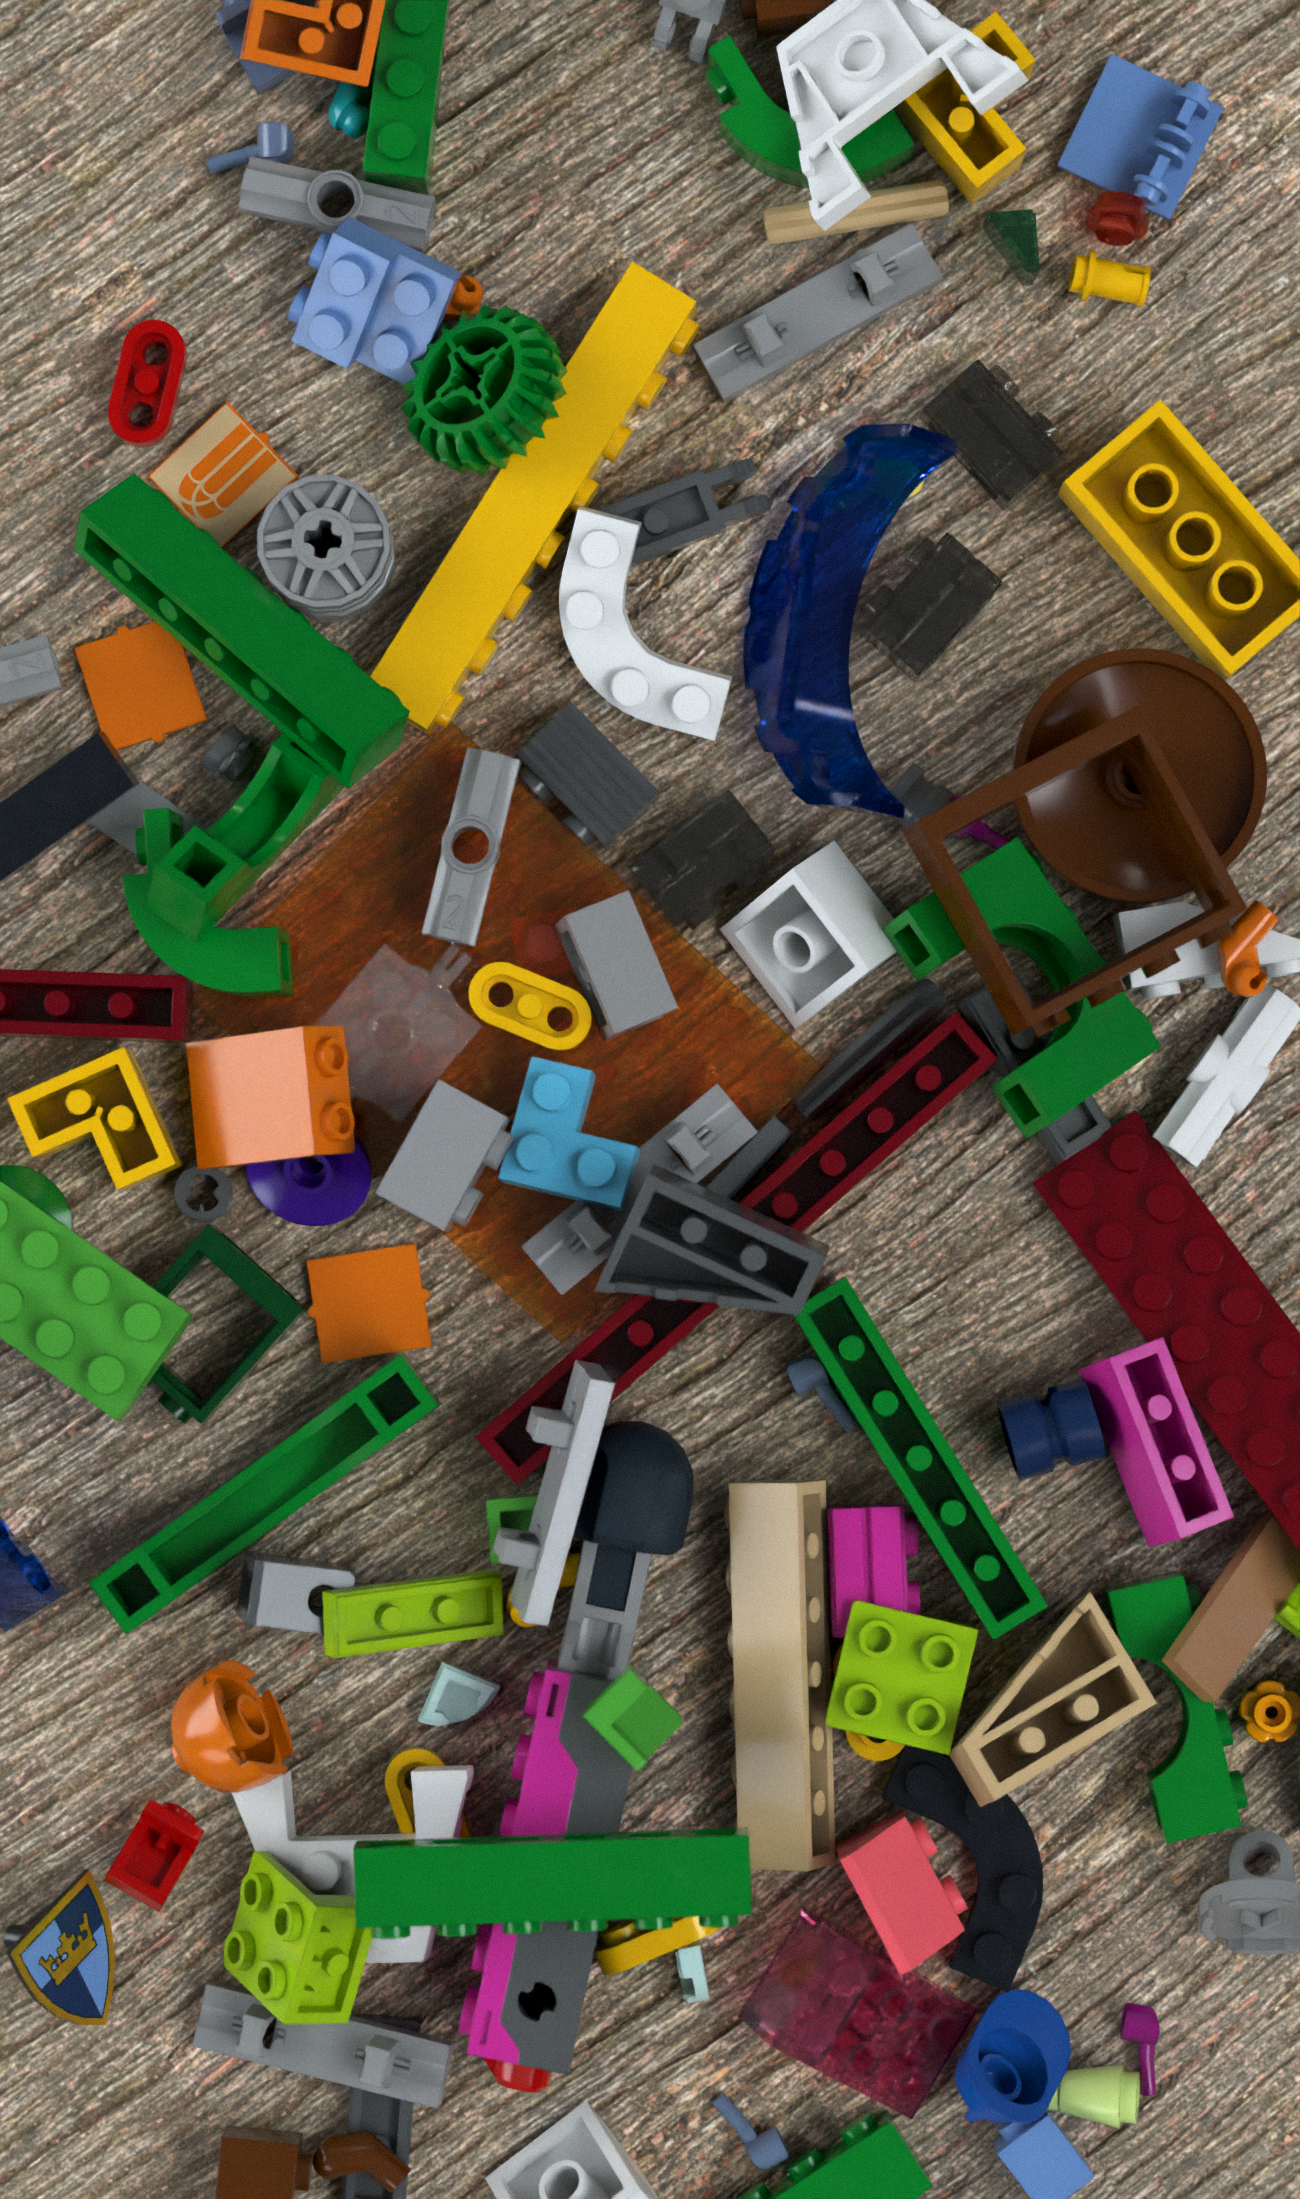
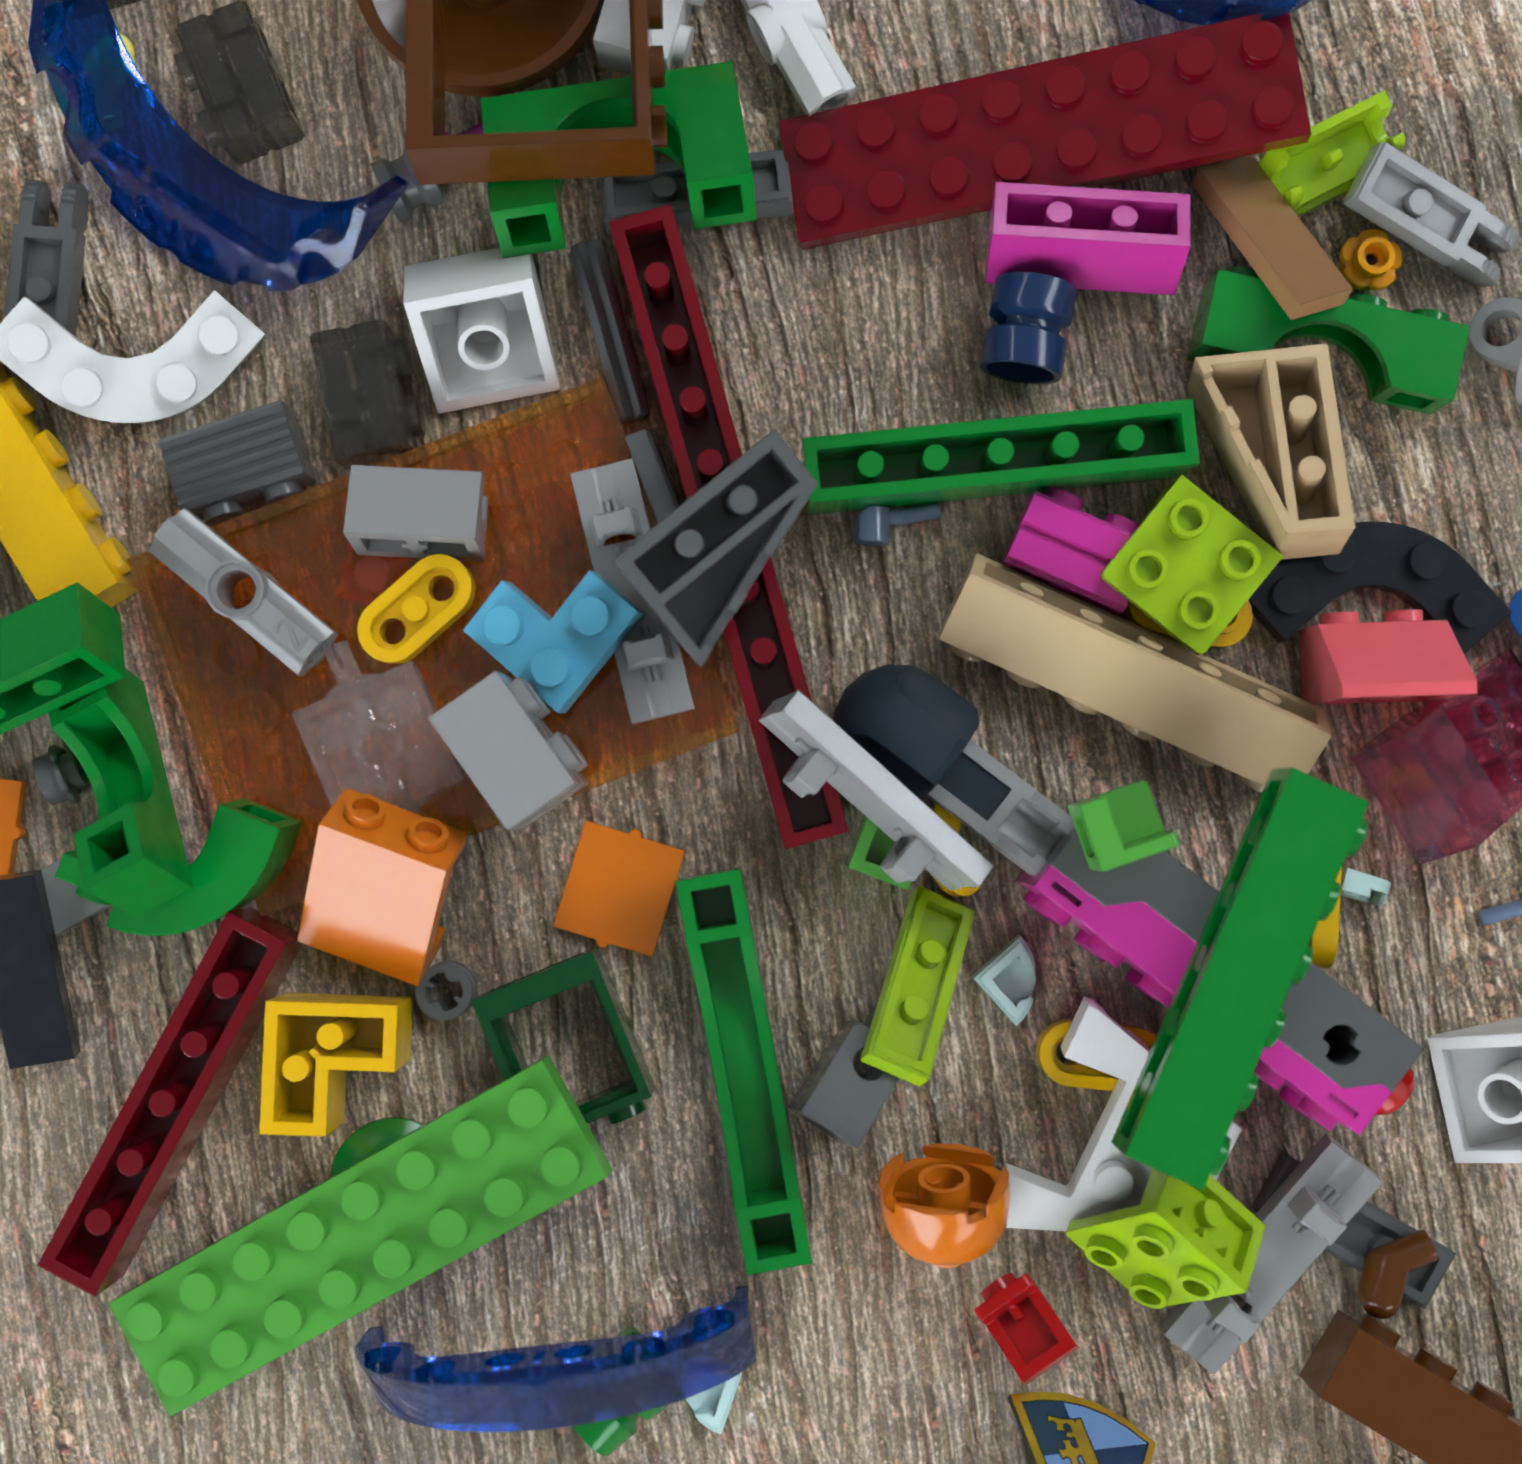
camera: 65 degrees left, 0 degrees up
dark purple dish [246,1136,372,1226] -> none

